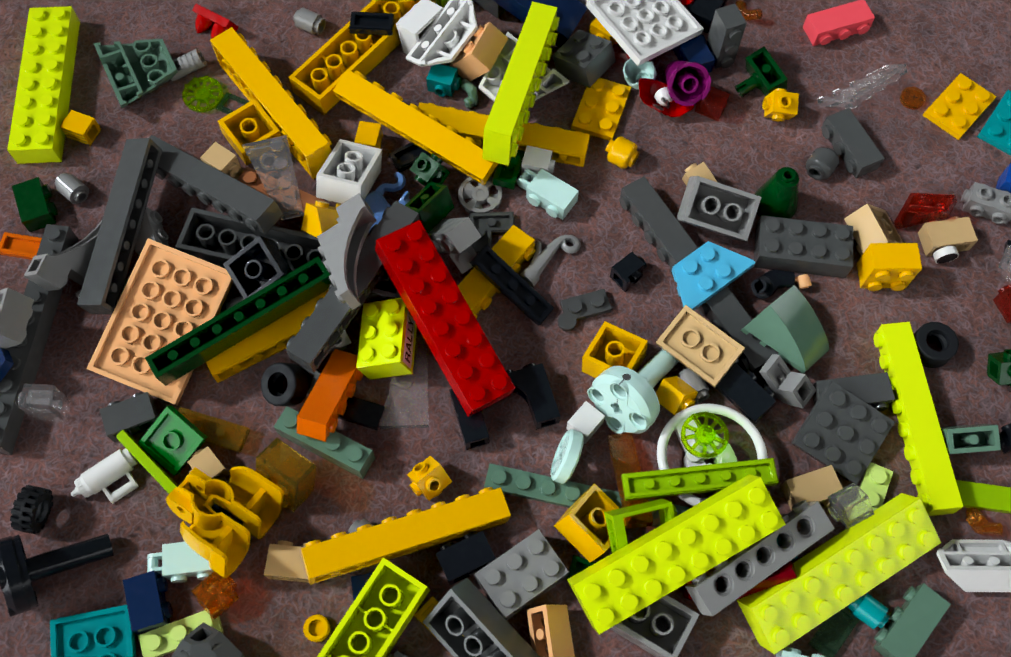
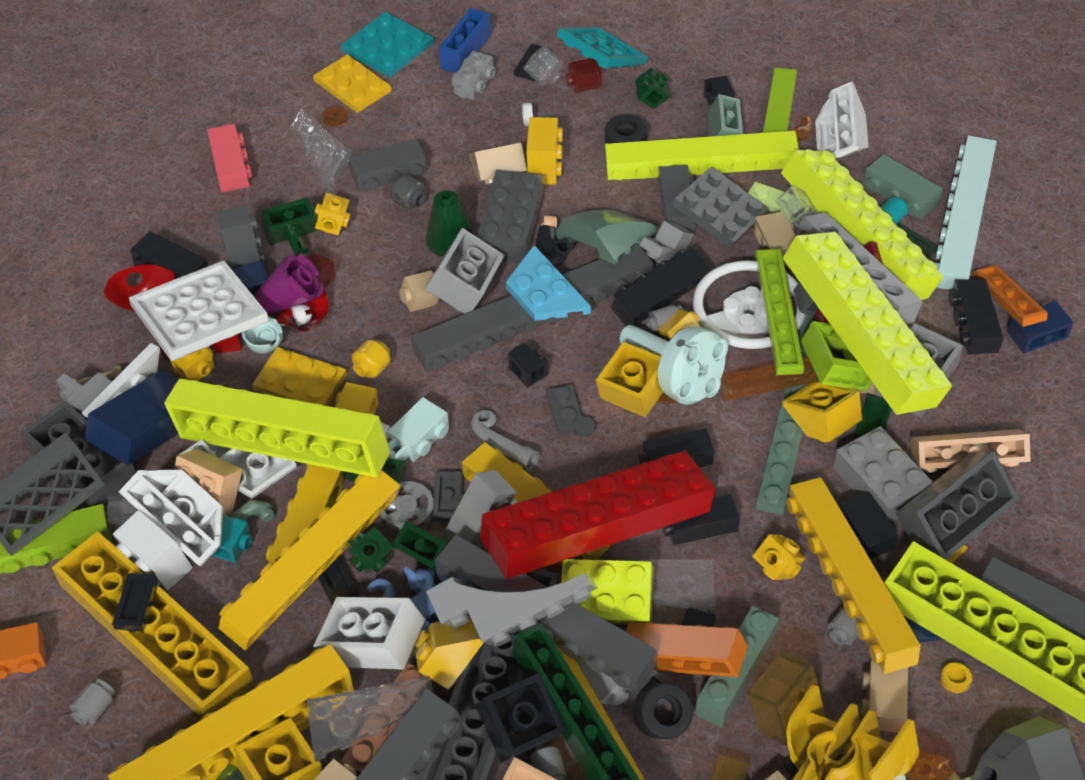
camera: 85 degrees left, 15 degrees down
yellow brick [354,121,383,149] -> none
black tile [470,244,554,326] -> none
light aqua wheel [550,429,584,484] -> none
dark grey brick [552,29,616,88] -> none
white brick [566,401,605,444] -> none
tan plate [656,305,745,388] -> none
clear neon green wheel [681,412,729,459] -> none
clear orange arm [736,0,762,21] -> none
clear red wing [894,193,957,229] -> none
tan brick [918,216,978,256] -> none

